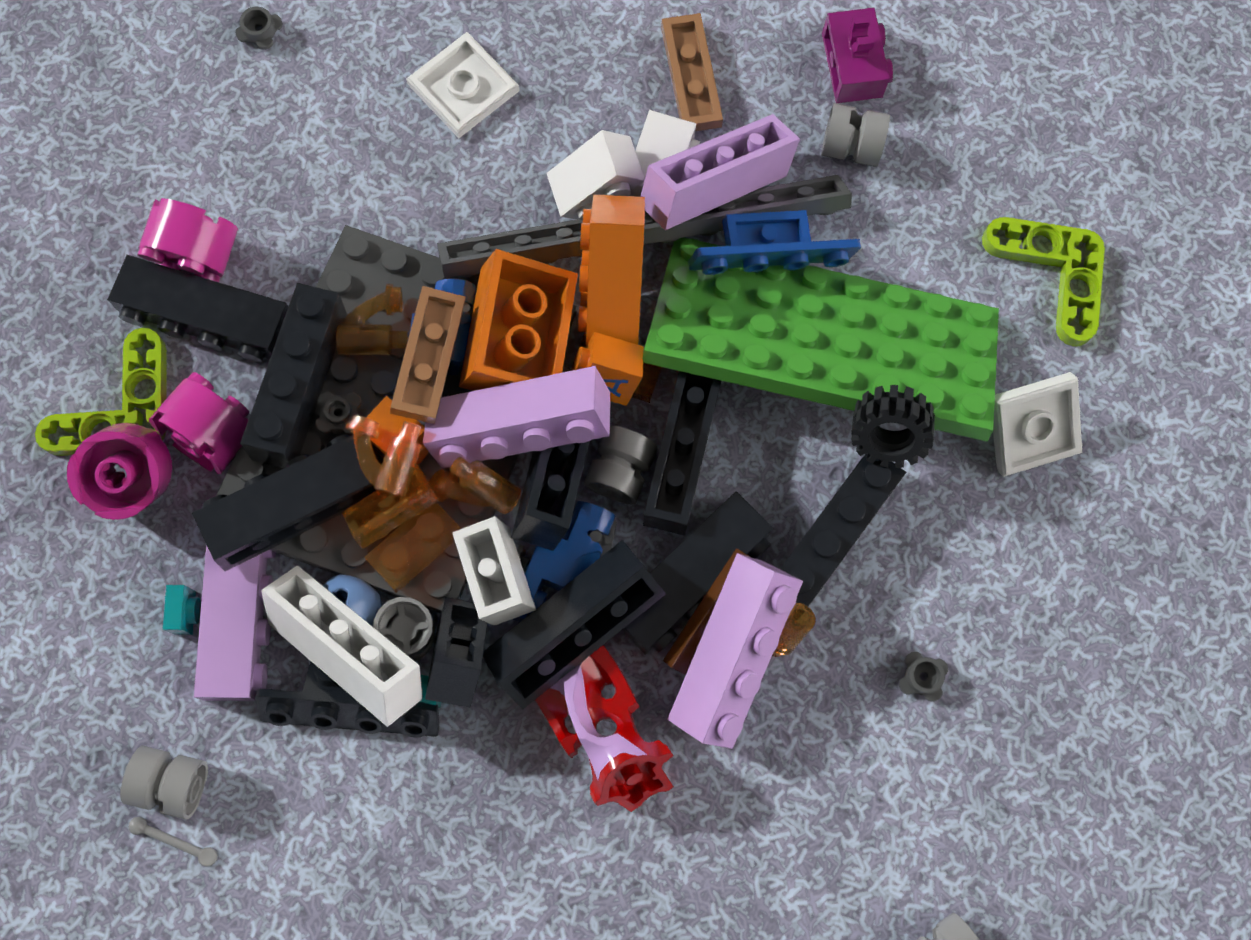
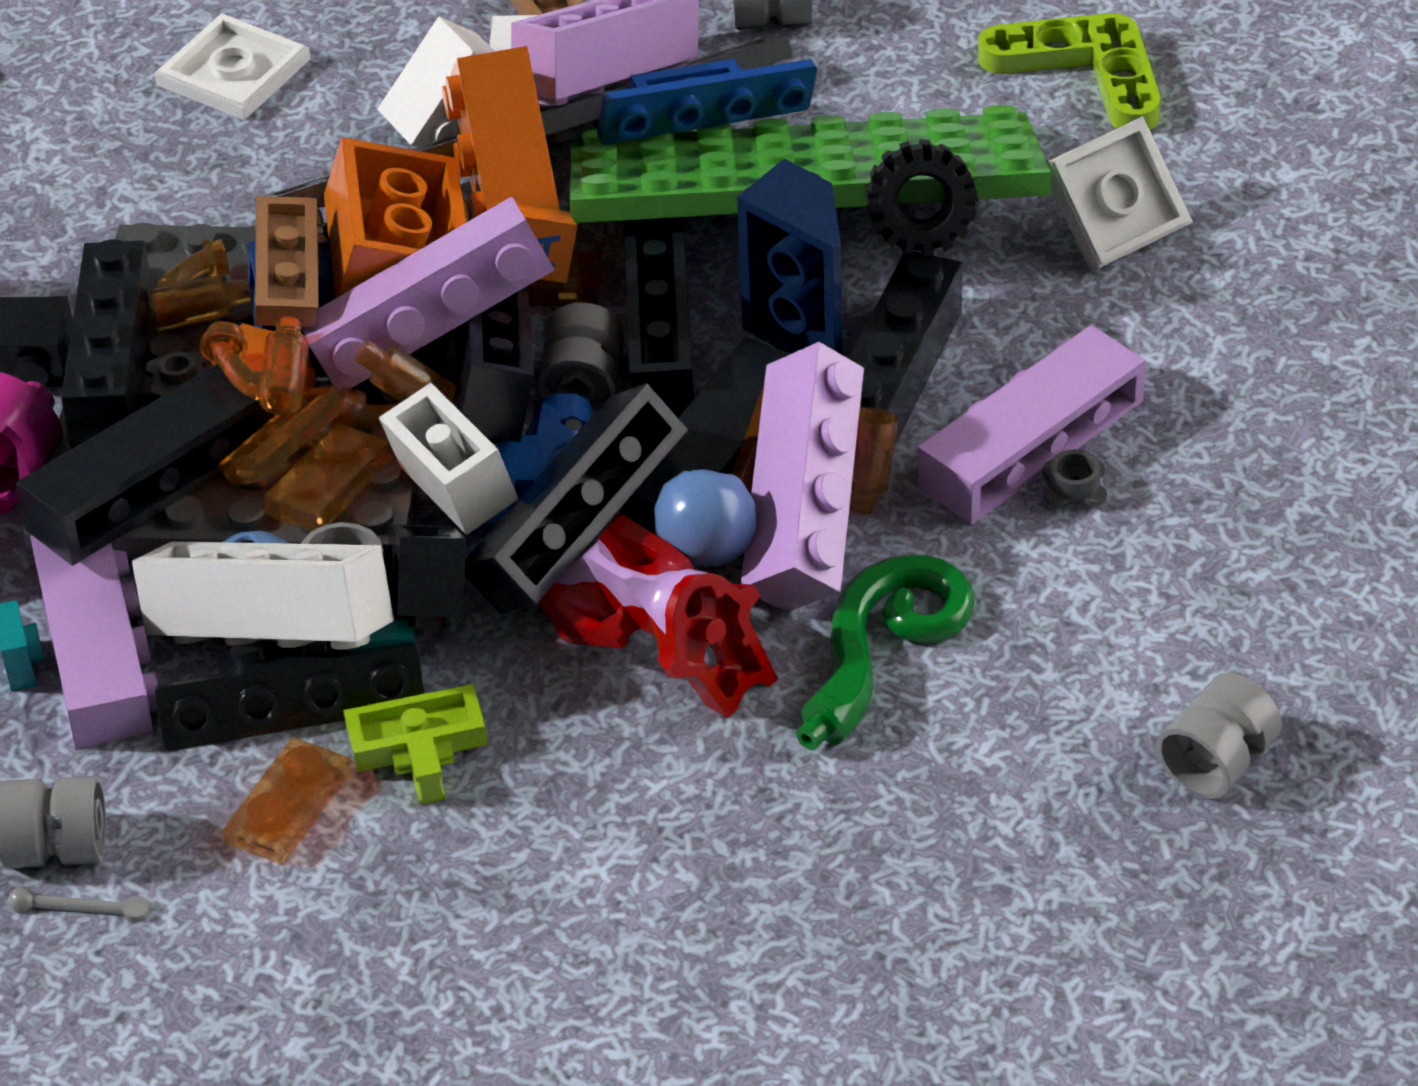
camera: 10 degrees left, 30 degrees down
none -> clear orange plate [223,736,352,865]
none -> lime hinge [343,684,488,805]
none -> medium blue hair [654,469,757,567]
none -> dark blue slope [737,158,842,355]
none -> green plant [796,555,974,750]
none -> lavender brick [918,325,1146,525]

